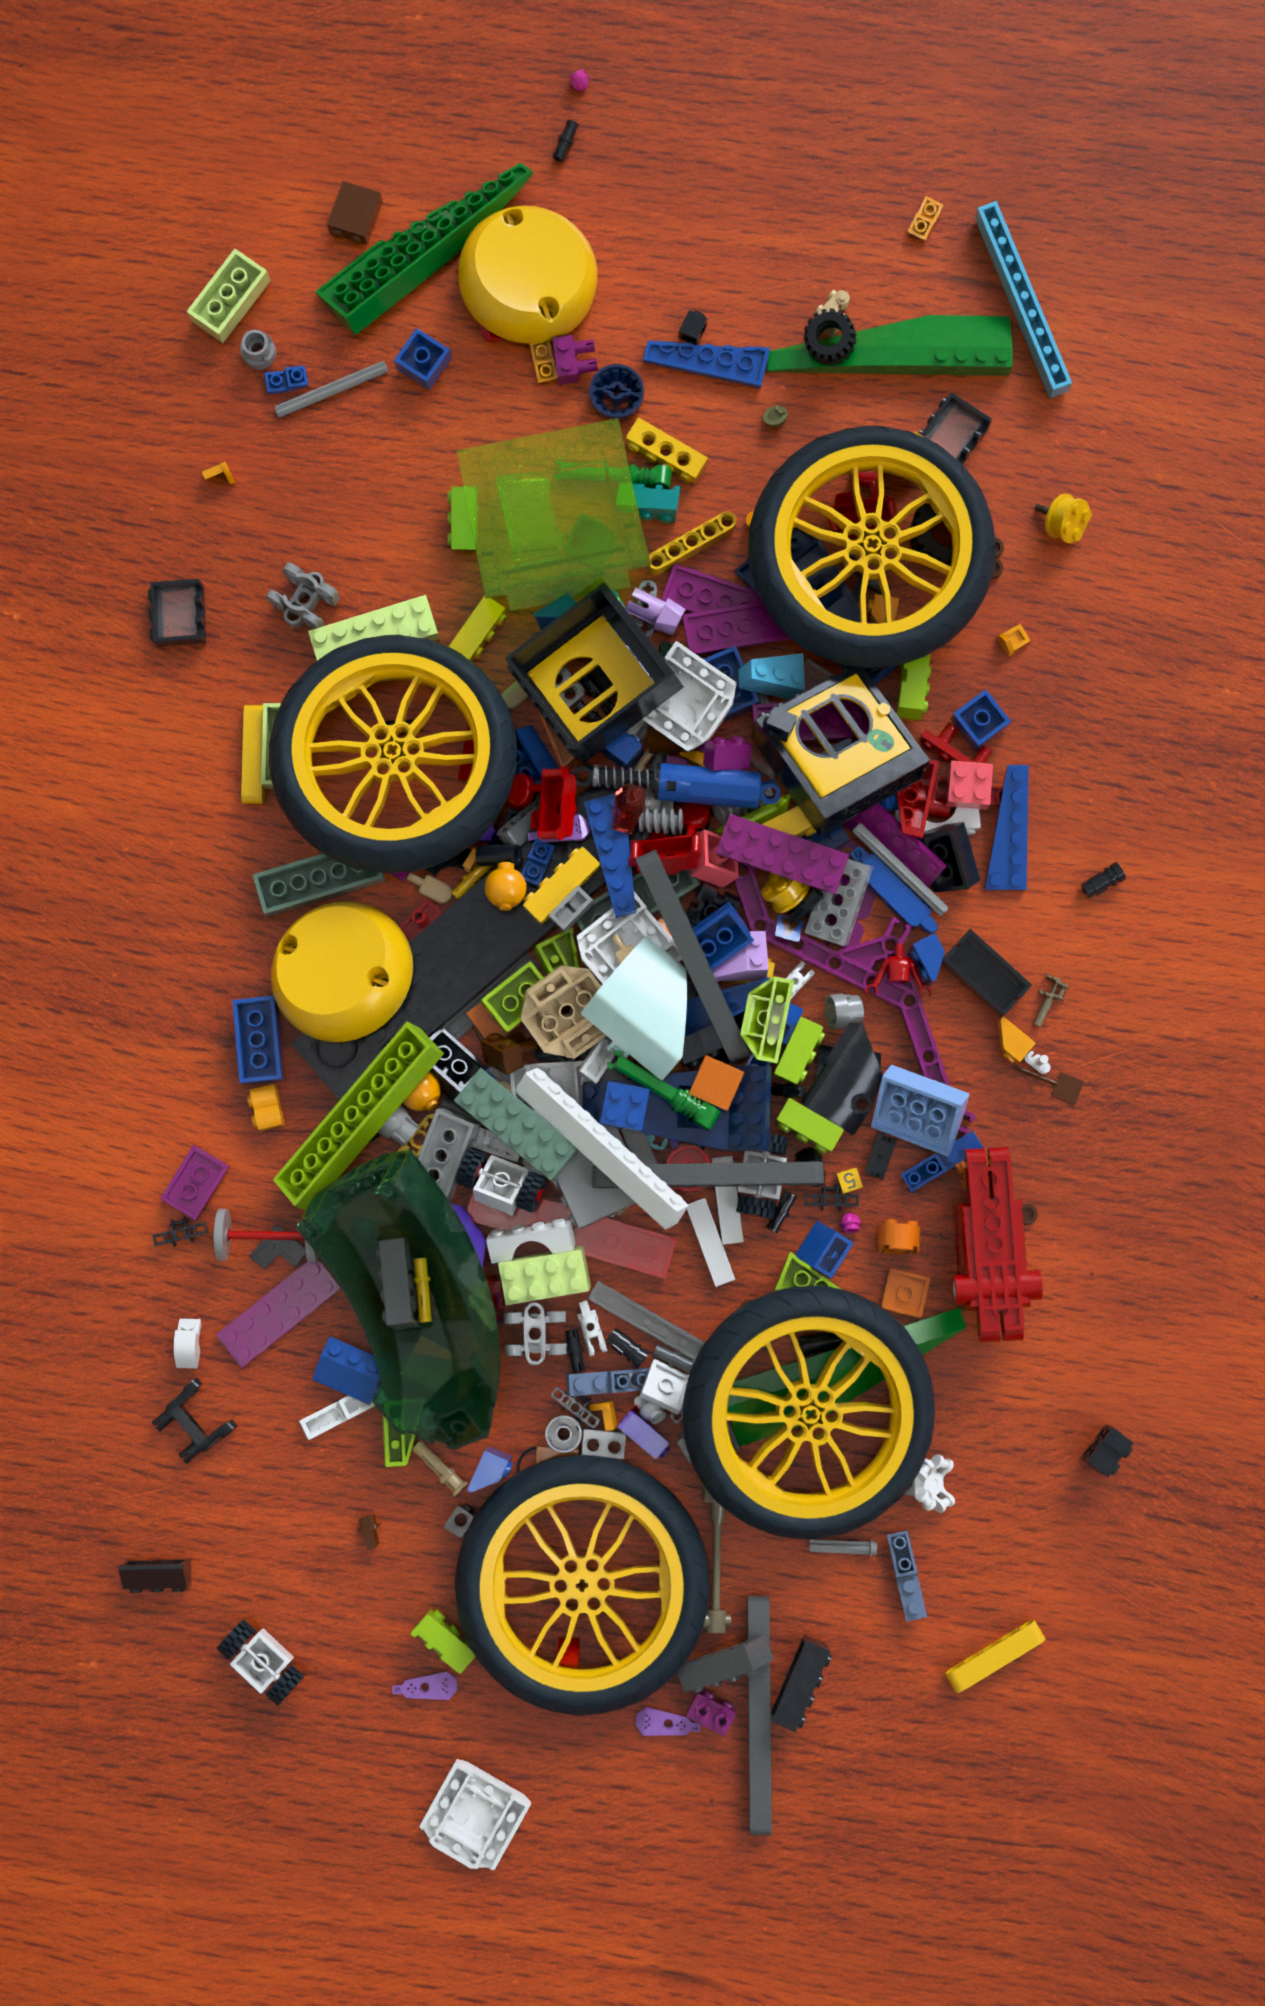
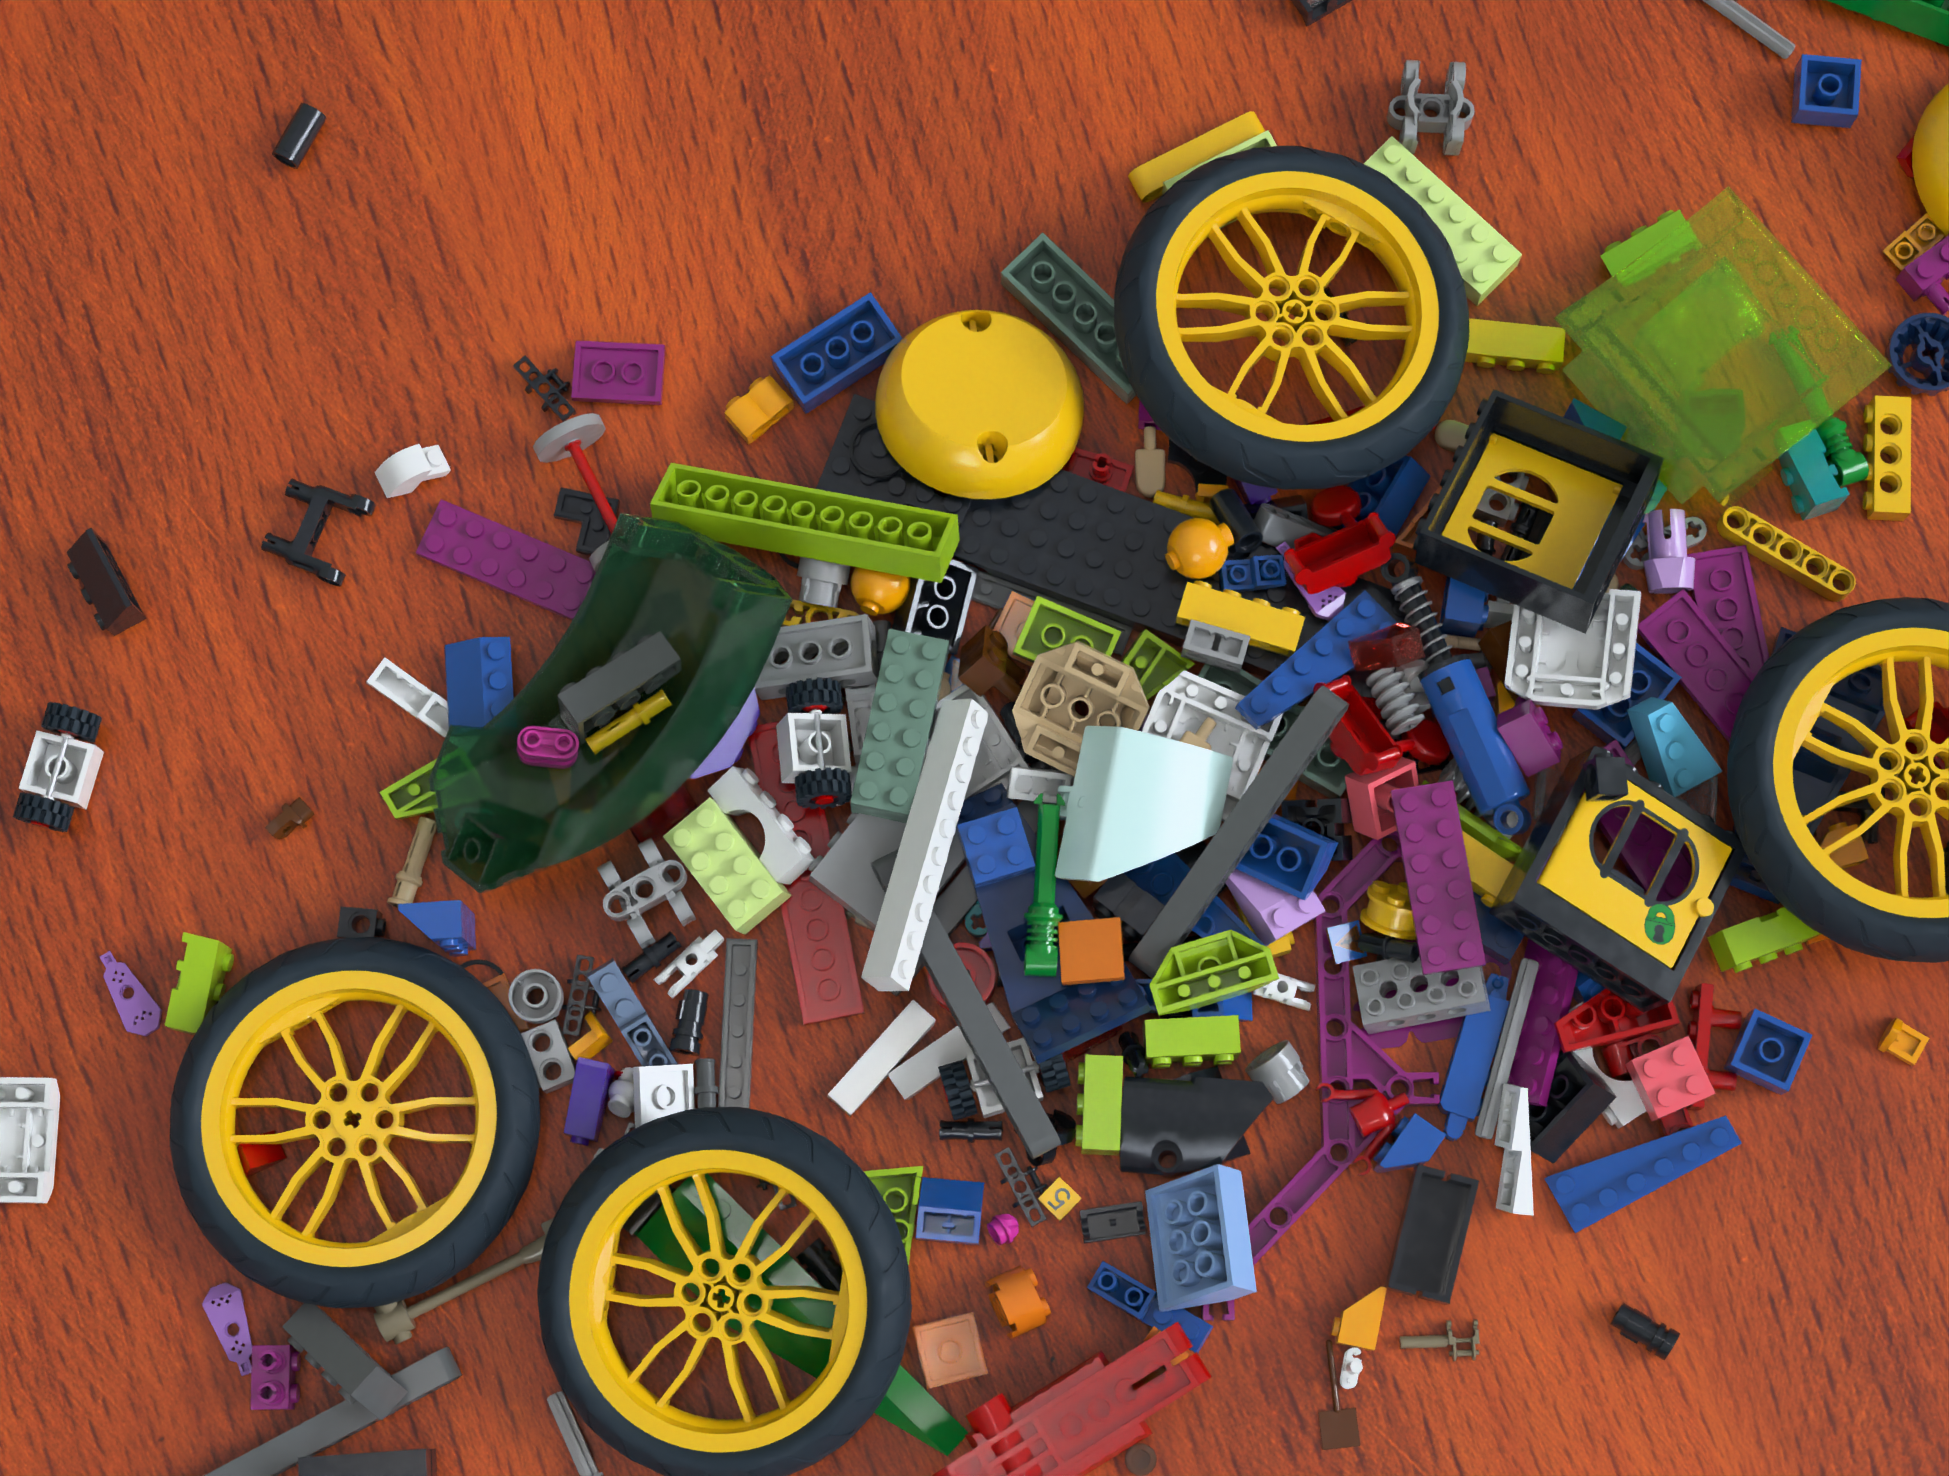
camera: 60 degrees right, 5 degrees down
none -> dark pink brick [517,726,579,769]
none -> white slope [1494,1083,1534,1216]

